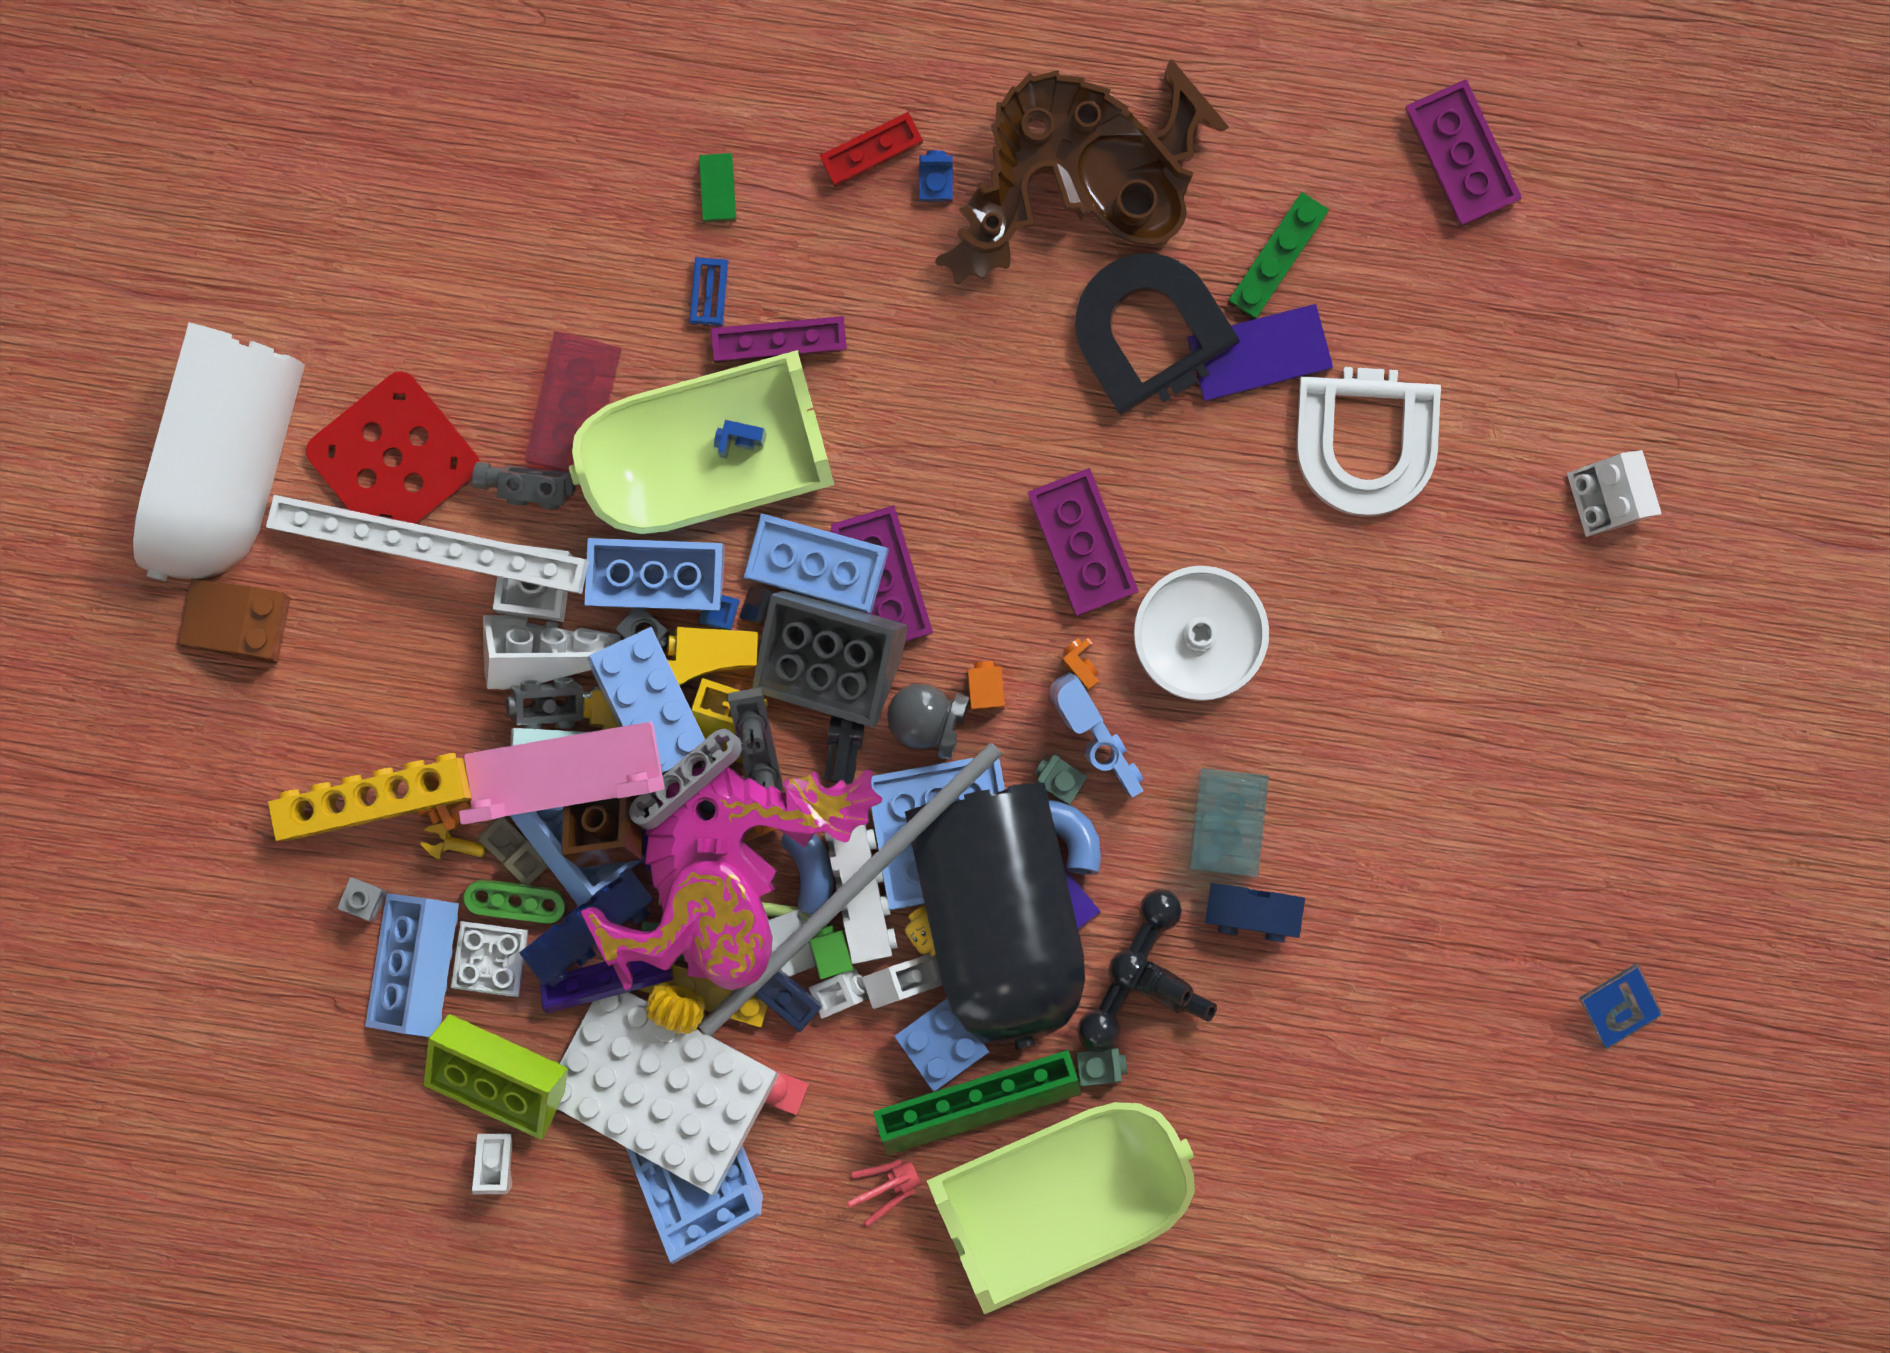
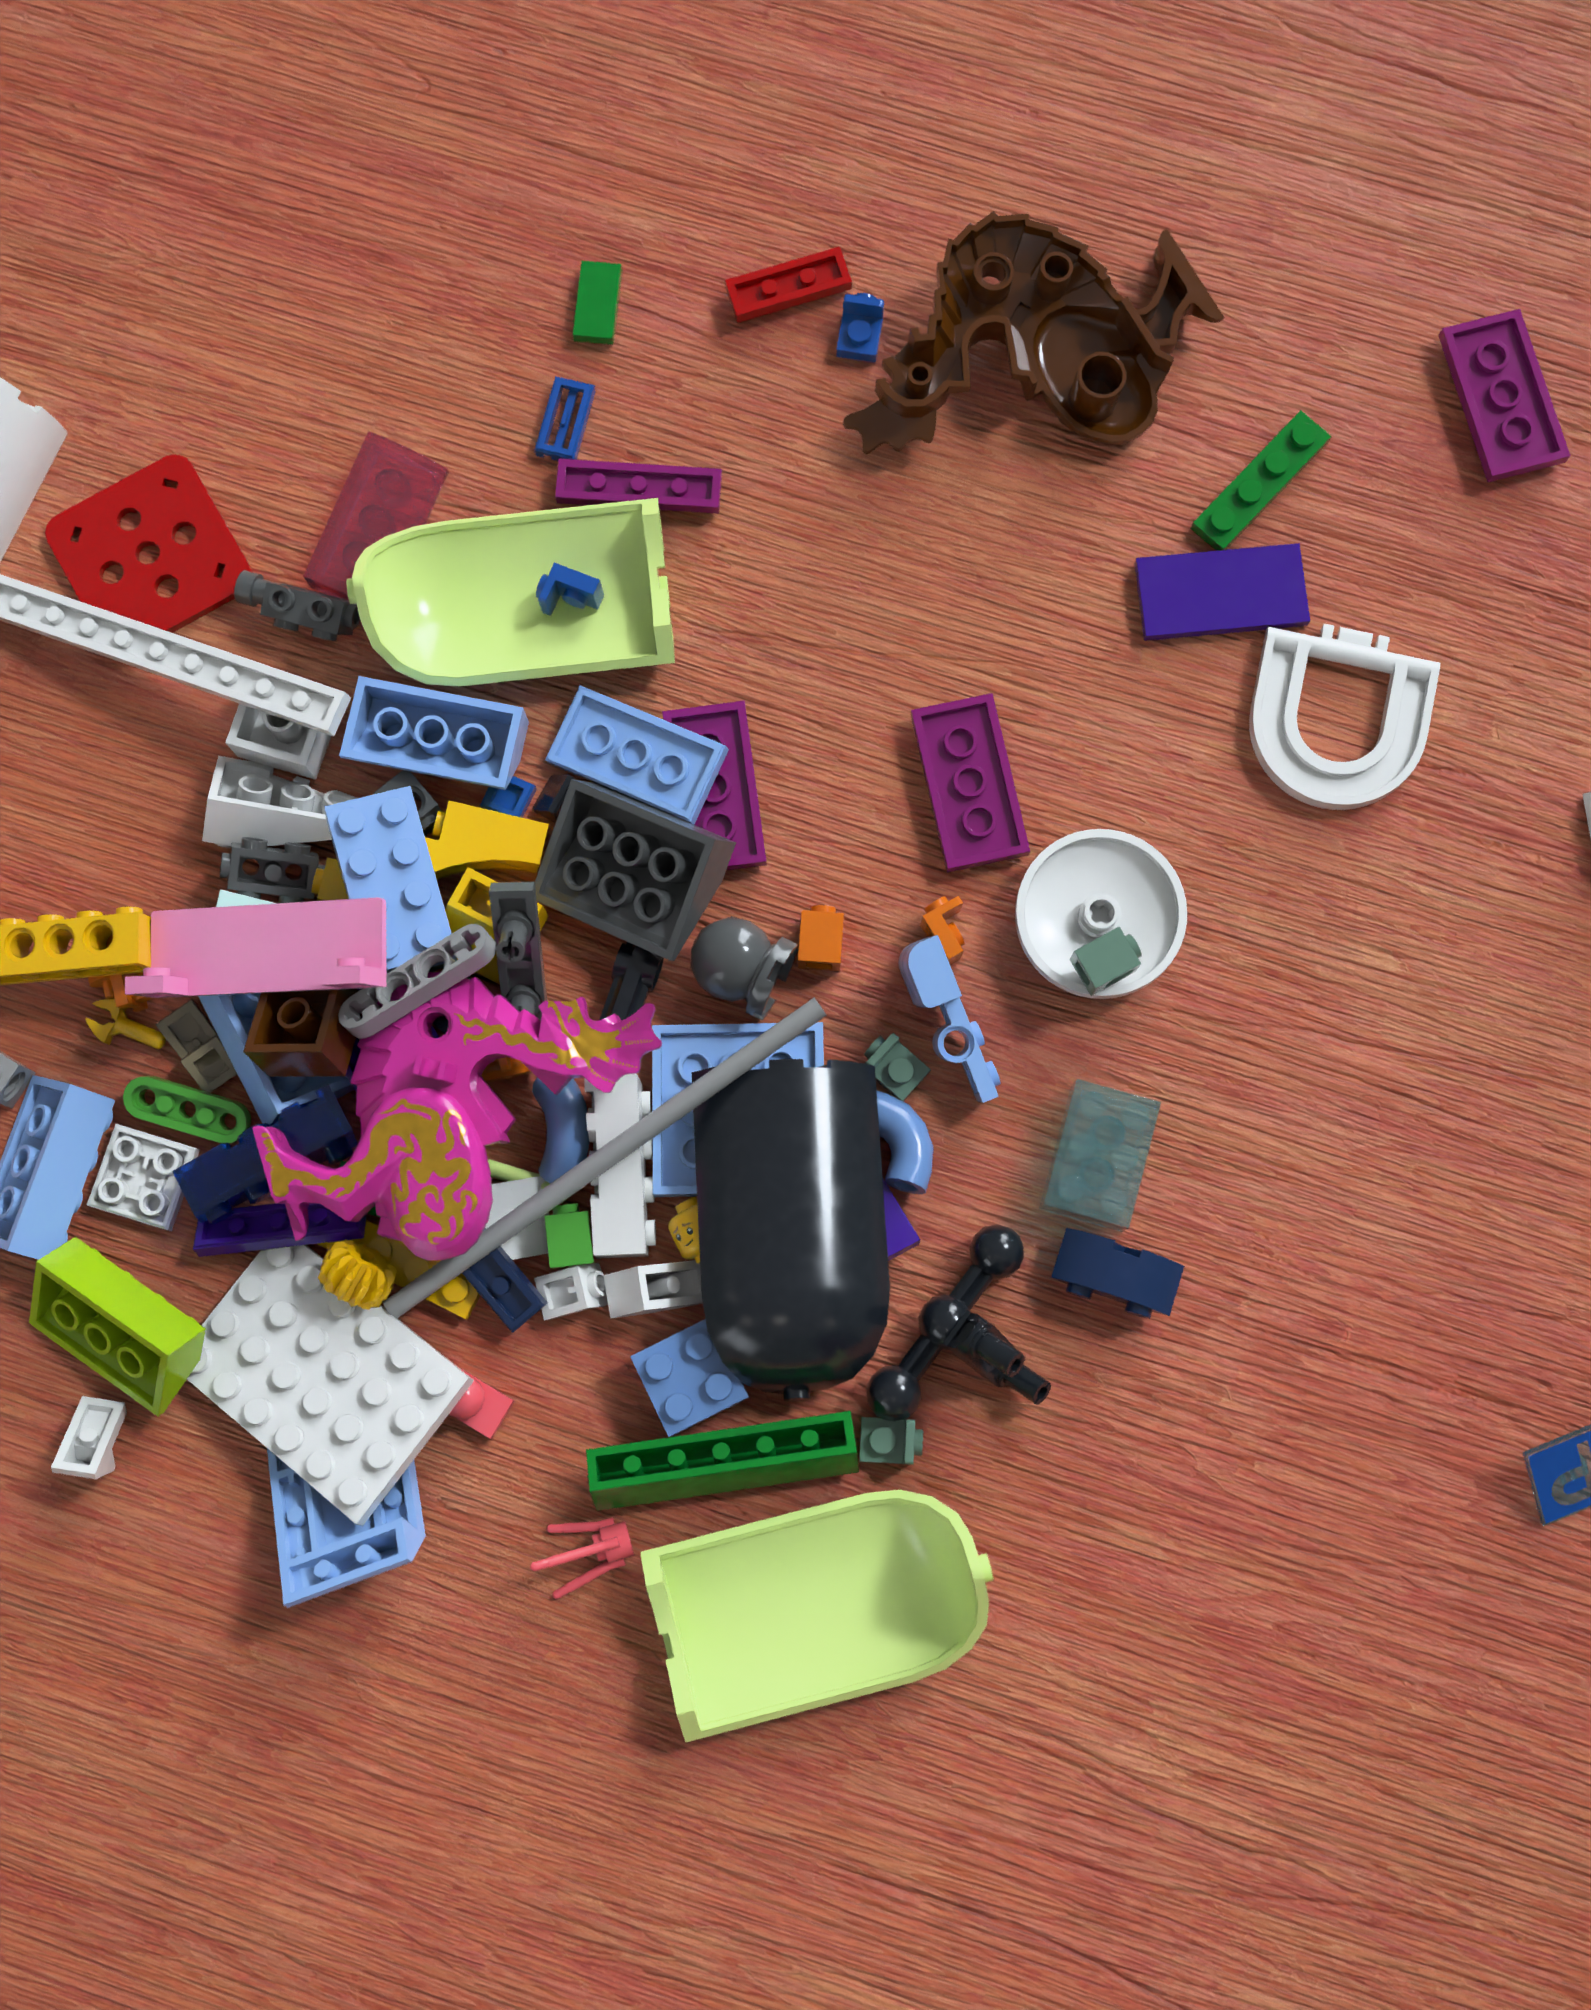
camera: 10 degrees right, 5 degrees down
black piece [1076,253,1240,416] -> none
none -> sand green brick [1069,926,1142,996]

